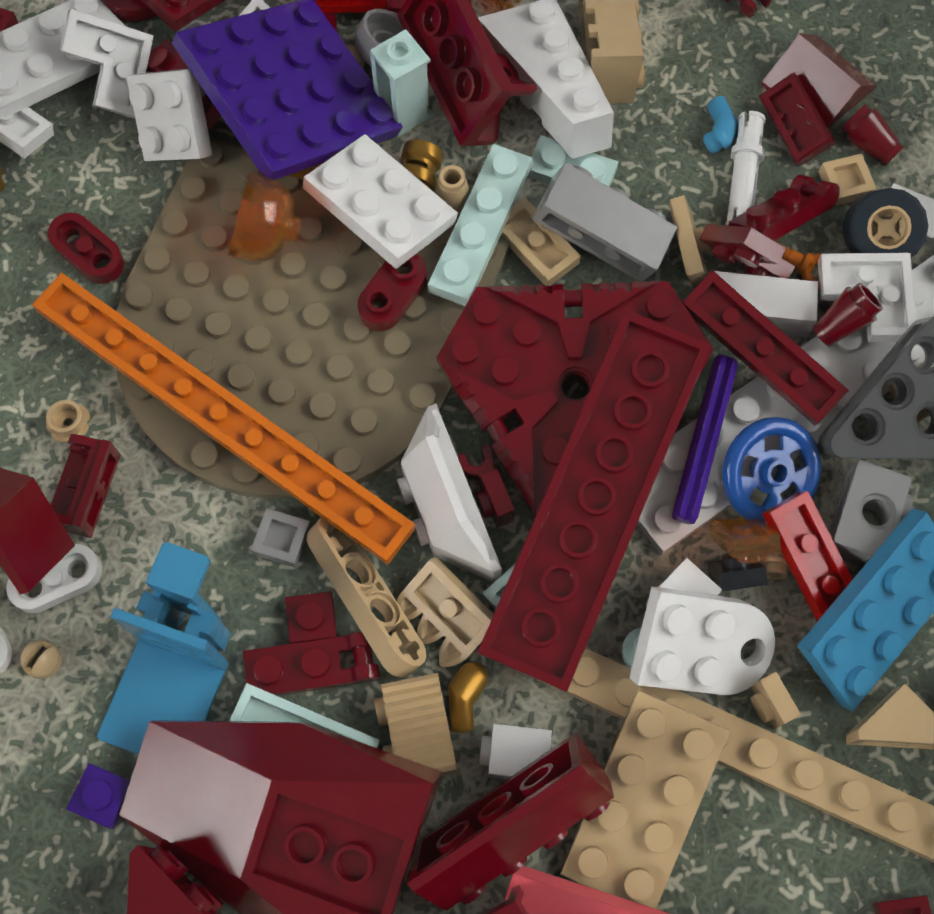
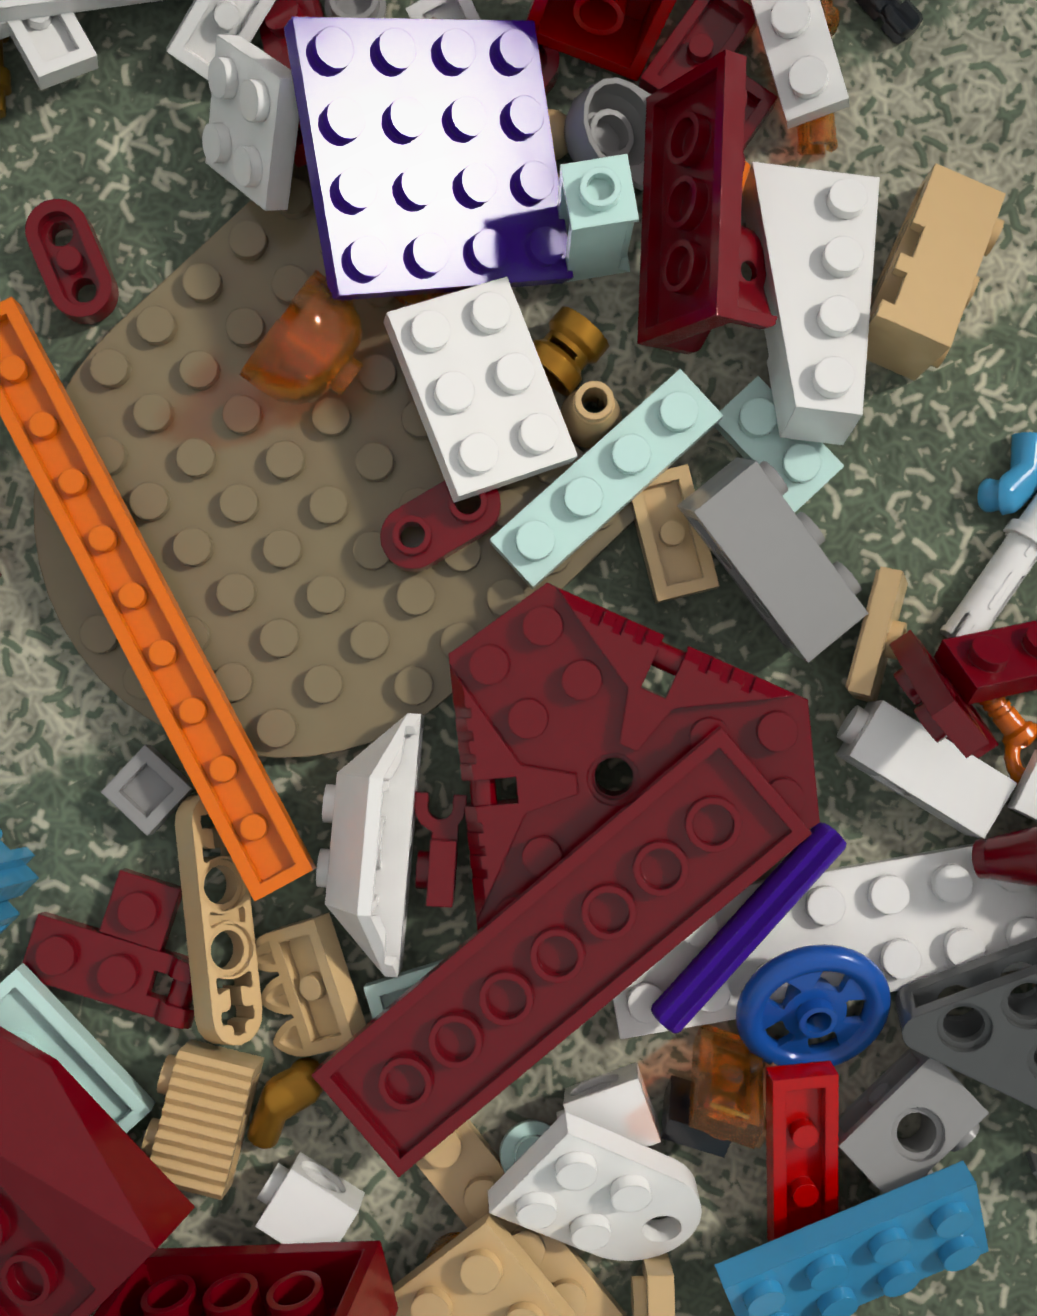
camera: 25 degrees right, 15 degrees up
dark red plate [682,270,849,426] -> none

